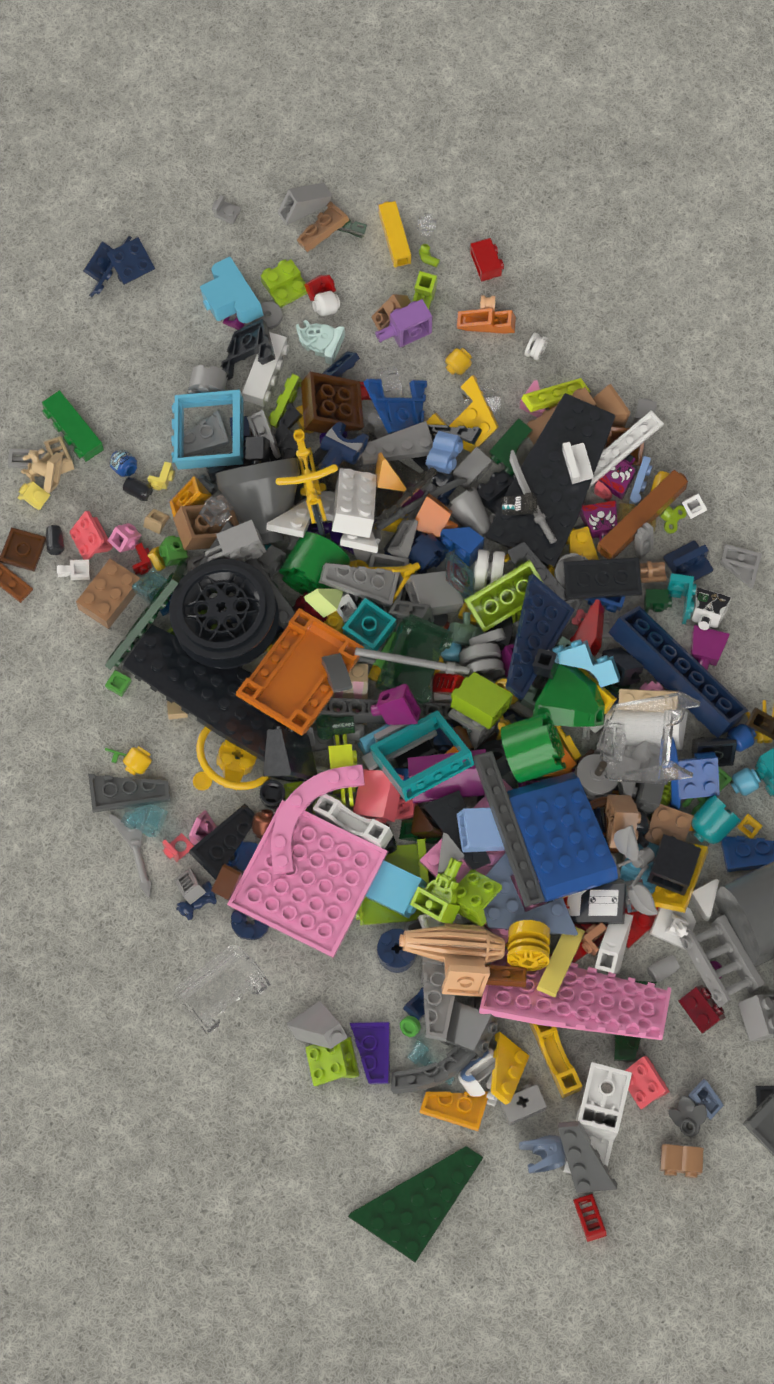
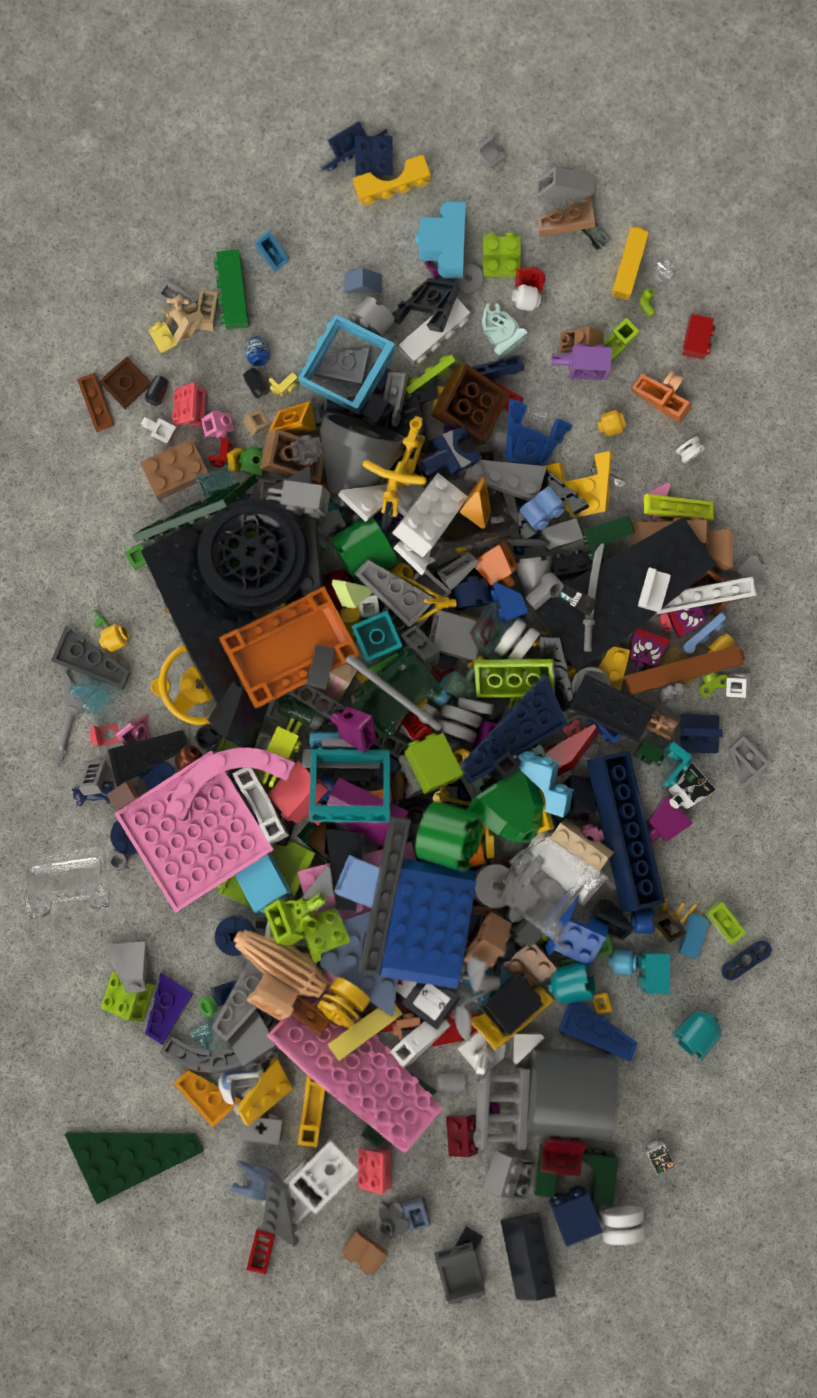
camera: 25 degrees right, 15 degrees up
none -> light grey tile [108,852,128,871]
none -> dark azure slope [254,230,289,272]
none -> sand blue slope [344,268,382,293]
none -> yellow arch [353,154,431,206]
none -> light grey piece [525,573,565,610]

